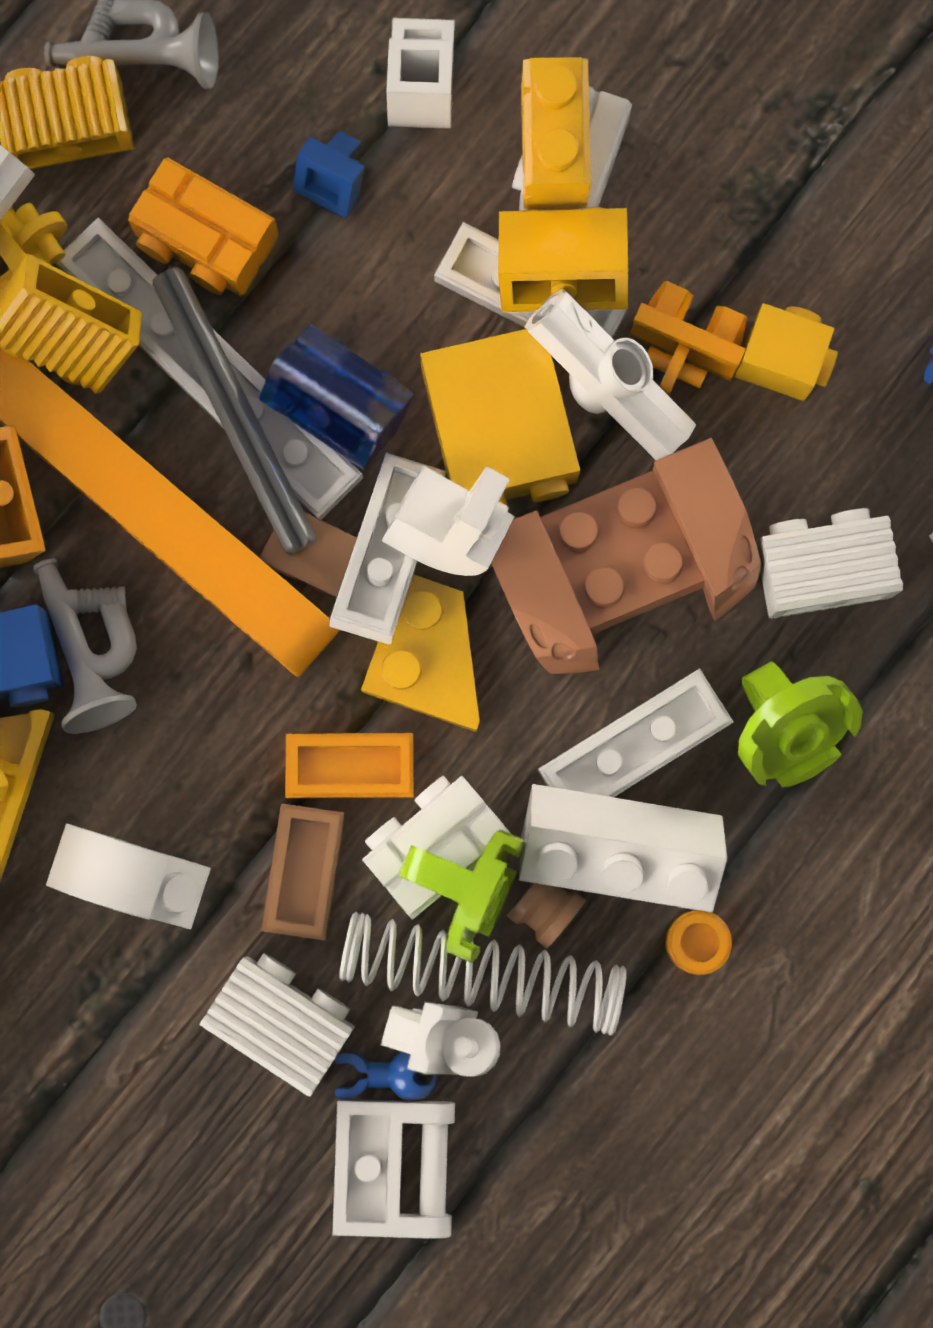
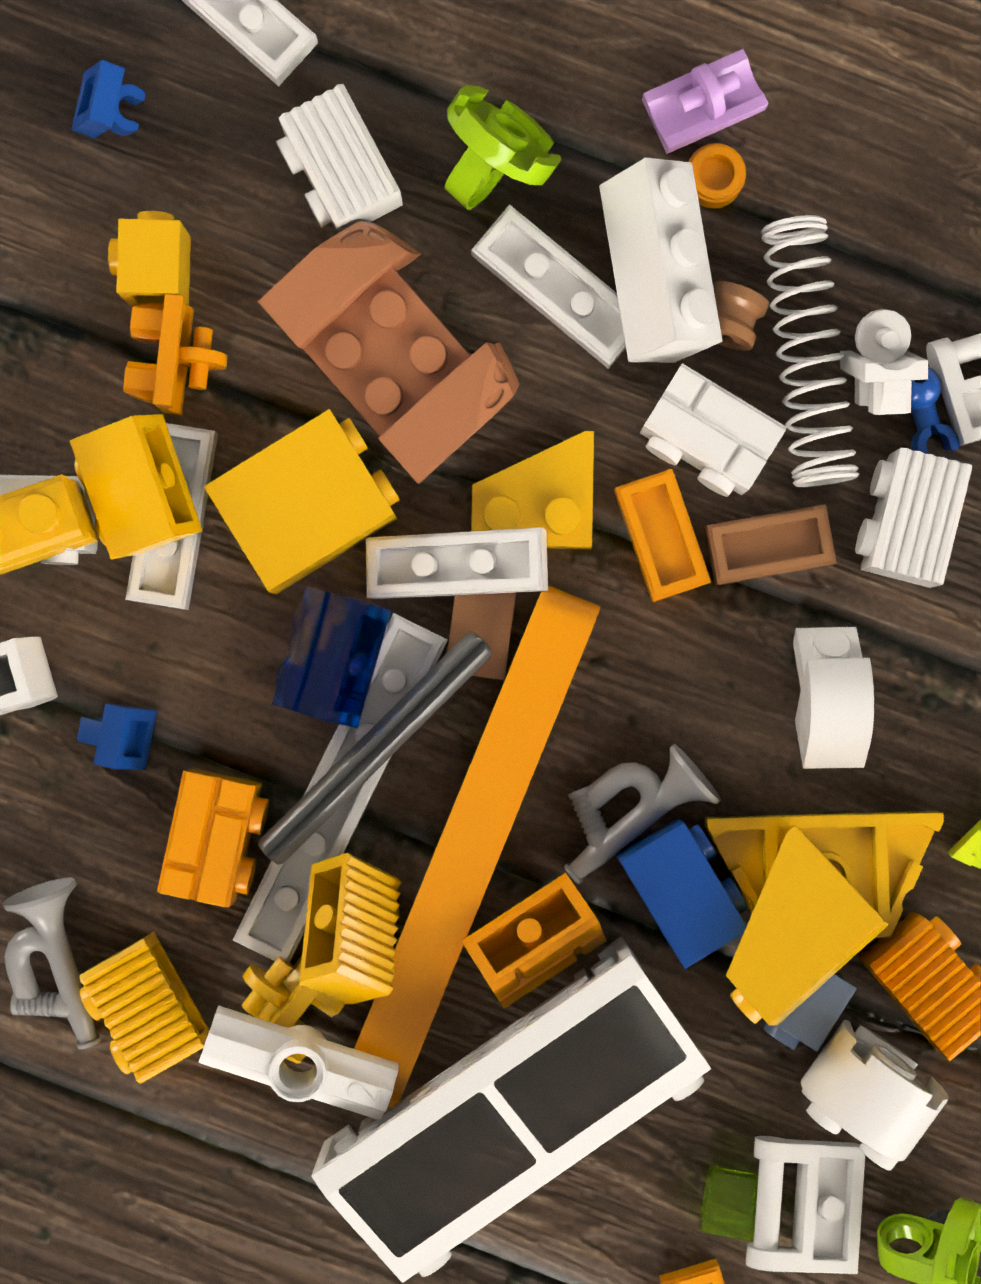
camera: 105 degrees left, 5 degrees up
white brick [382,466,514,576] -> none
lime tile [397,830,524,963] -> none
white piece [525,288,696,460] -> none
none -> lavender hips [642,49,769,154]

